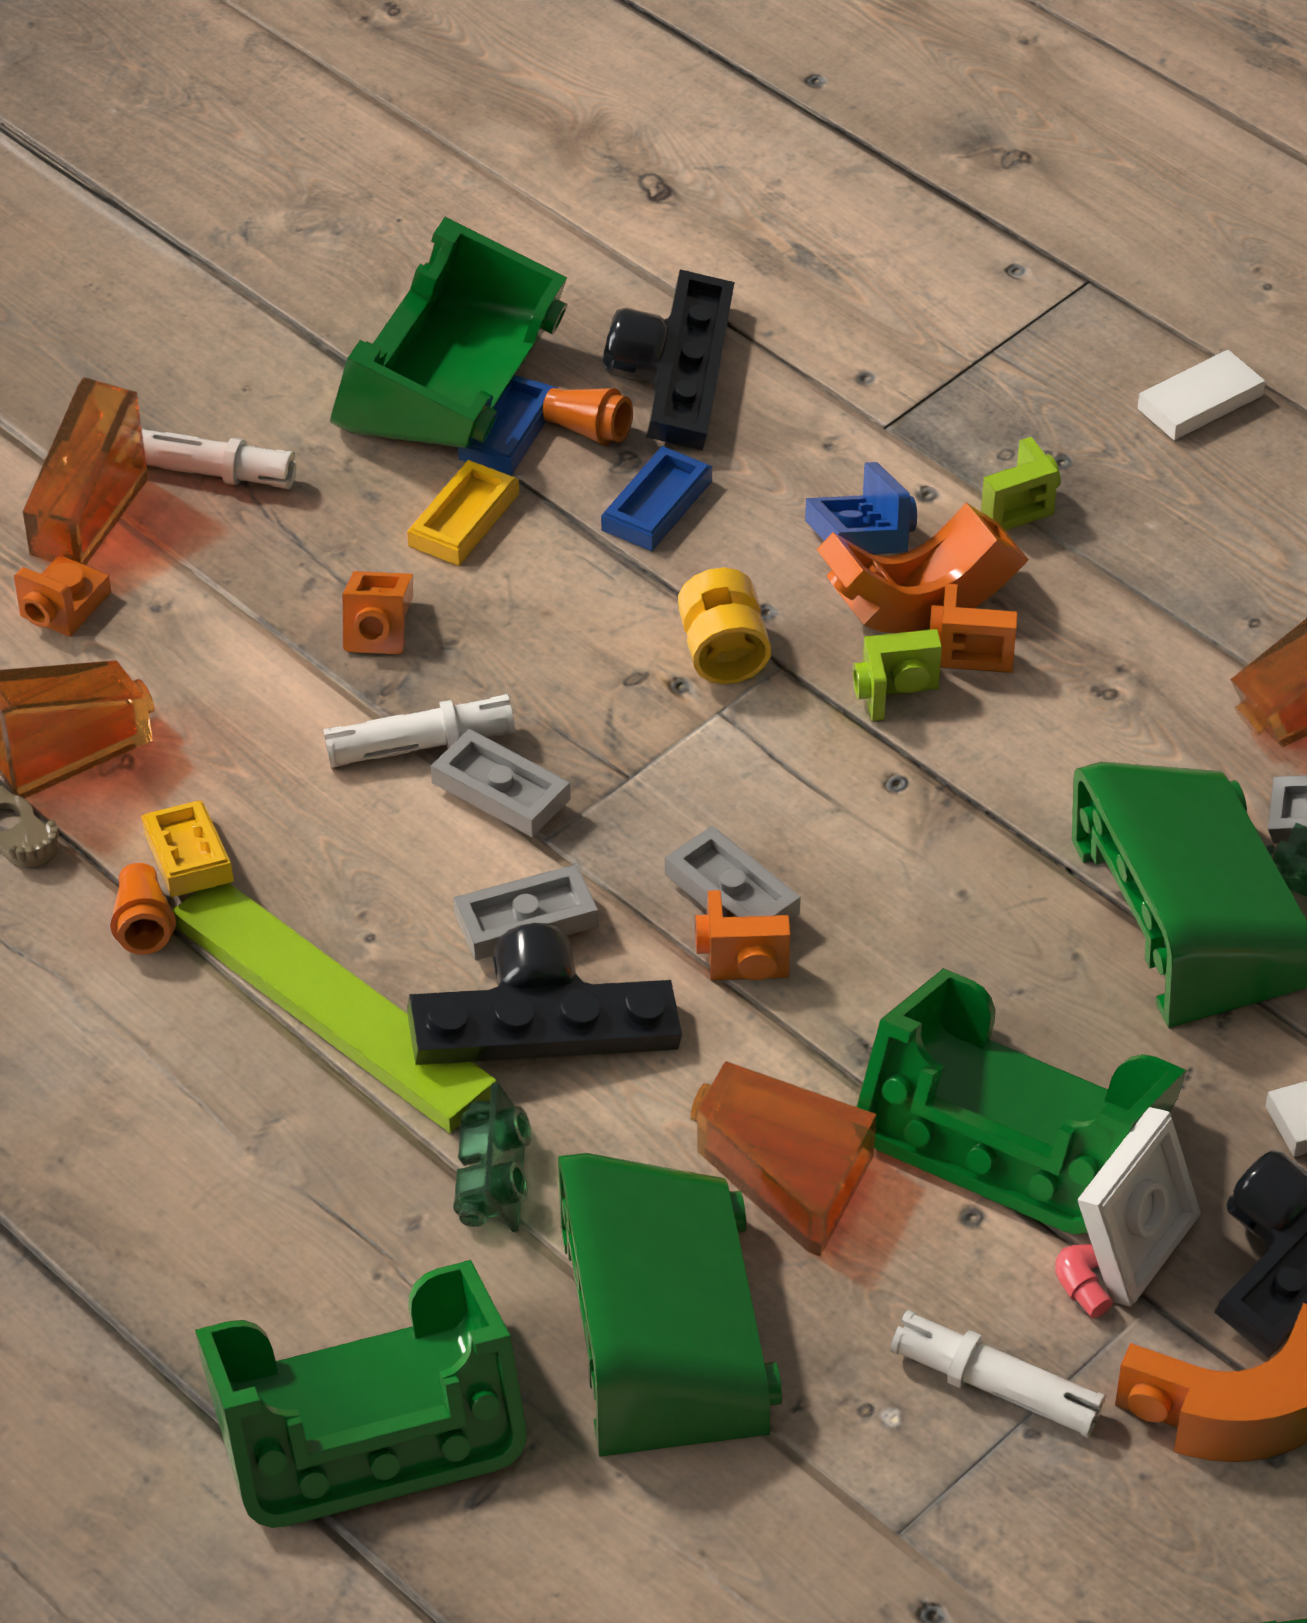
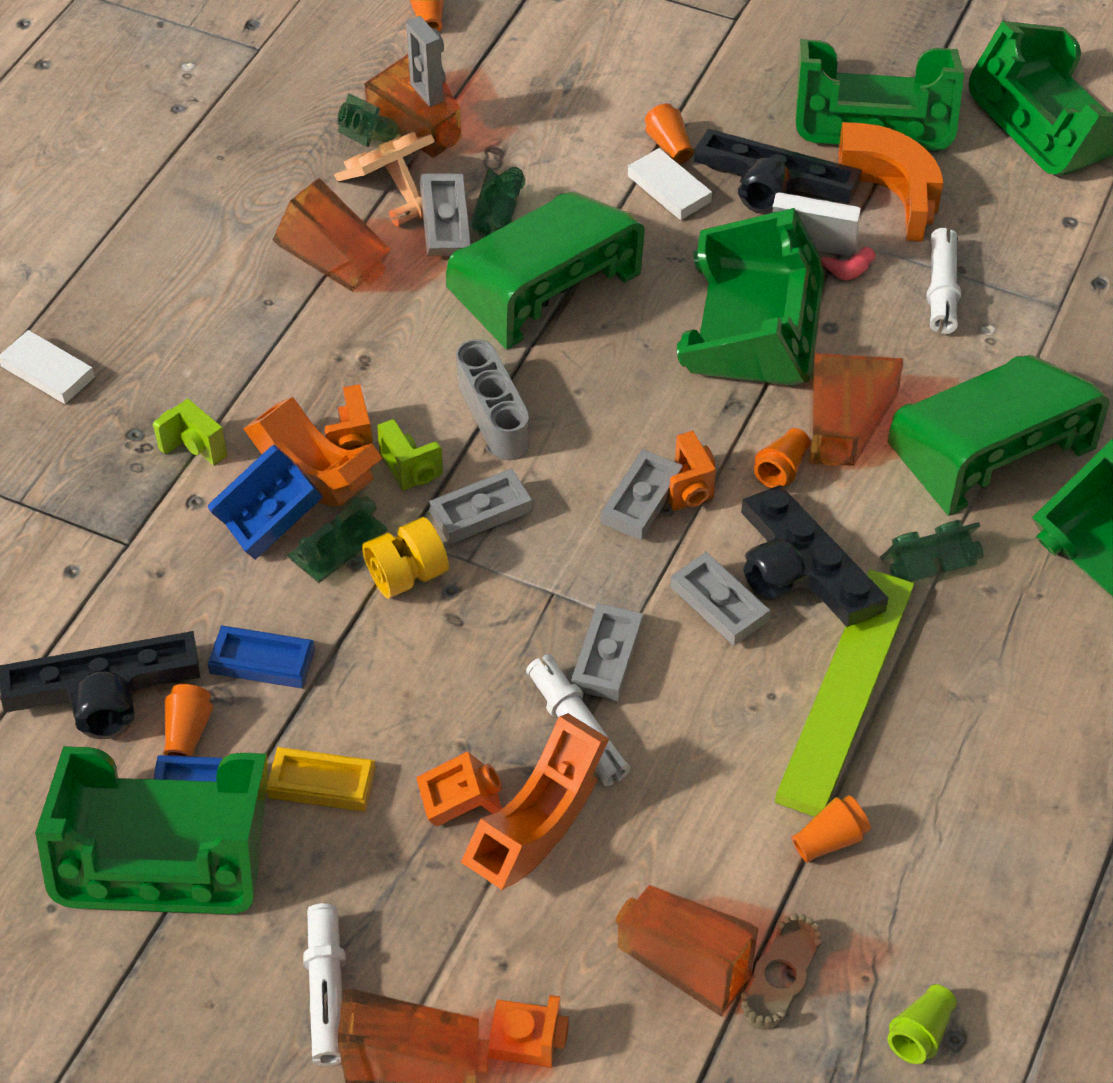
camera: 110 degrees left, 5 degrees up
yellow plate [141,800,234,897] -> none
none -> clear green hinge [287,496,388,583]
none -> light grey plate [429,468,533,545]
none -> light grey beam [456,339,530,461]
none -> orange arch [461,713,609,890]
none -> orange cone [754,428,810,488]

